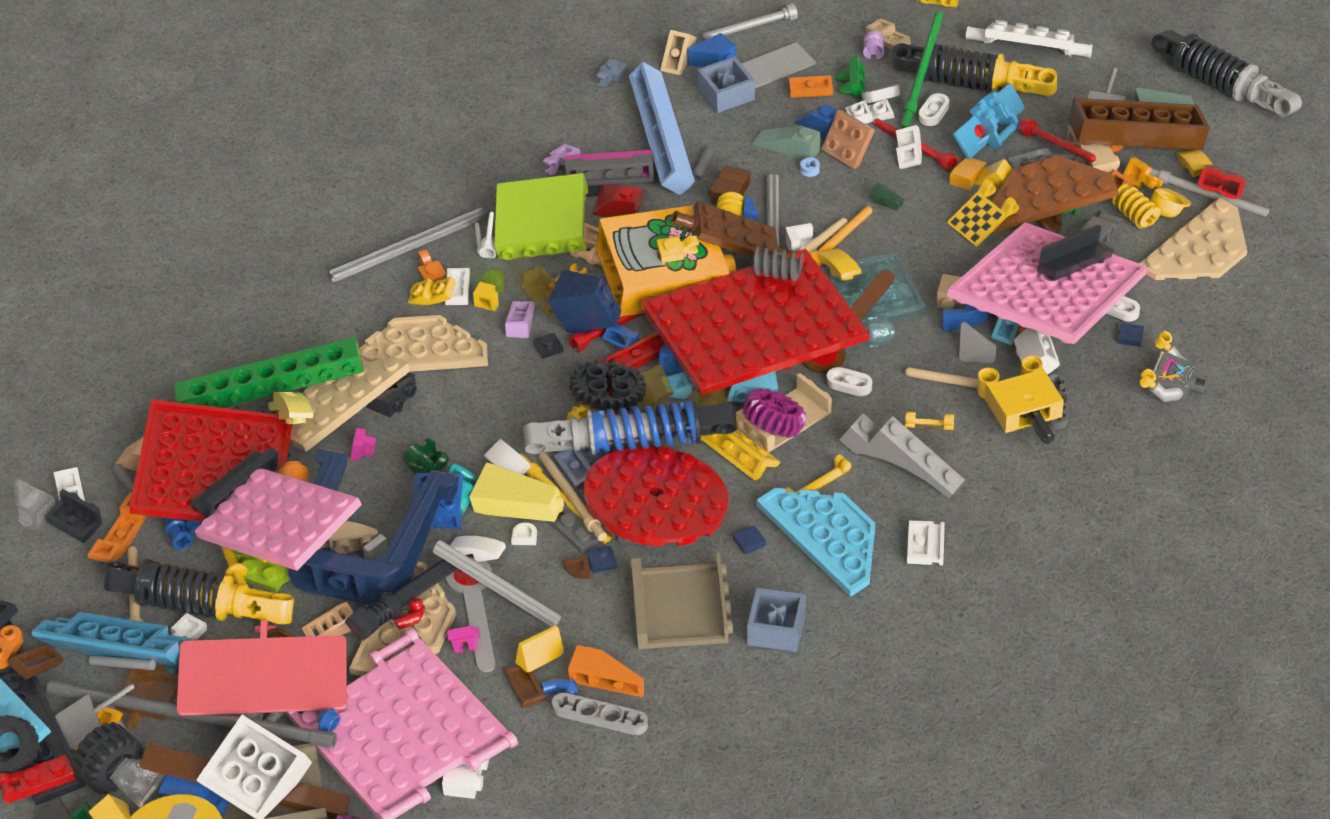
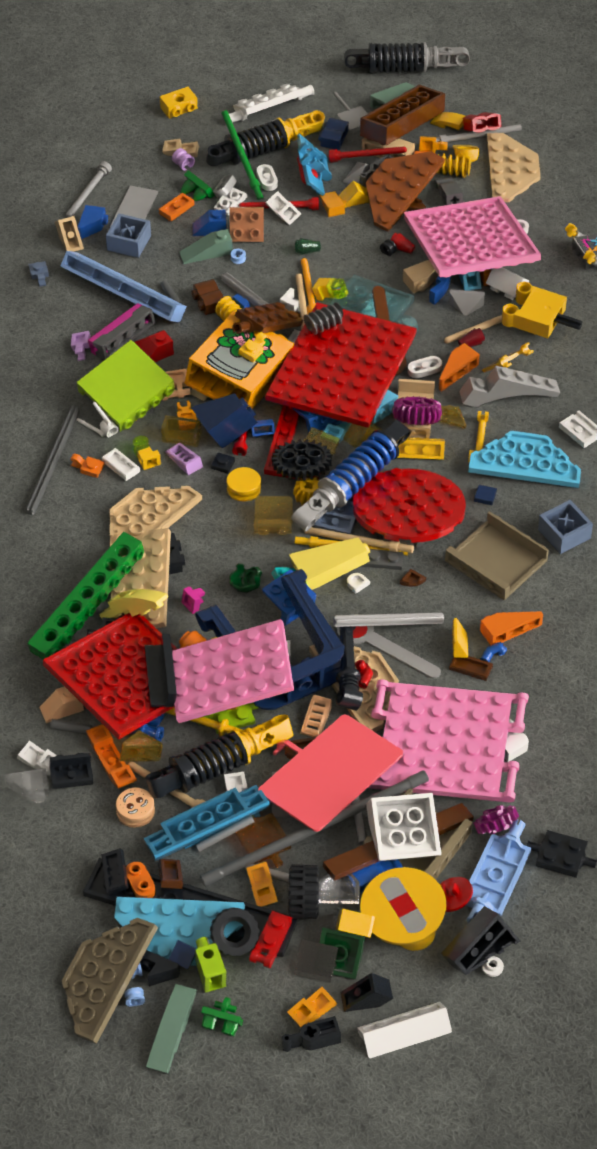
camera: 45 degrees left, 5 degrees up
light grey piece [55,684,134,750] -> none
blue plate [317,708,341,732] -> none
yellow slope [408,277,456,305] -> none
dark pink tile [447,626,481,653] -> none
white slope [450,536,506,562] -> none
white slope [484,439,531,475] -> none
light grey beam [552,693,648,735] -> none
dark blue tile [587,546,617,573] -> none
yellow slope [818,248,861,280] -> none
yellow flag [947,179,1019,247] -> none
black panel [1037,224,1113,281] -> none
dark blue tile [1118,323,1144,347] -> none
none -> light nougat head [116,788,155,828]
none -> clear yellow slope [120,730,163,761]
none -> yellow head [226,467,261,502]
none -> clear yellow bracket [254,496,293,535]
none -> leg [312,278,349,301]
none -> dark blue brick [318,118,349,150]
none -> black bush [380,239,397,257]
none -> red cone [391,233,416,254]
none -> orange slope [439,343,480,392]
none -> clear yellow piece [440,405,467,429]
none -> dark red cone [458,328,485,347]

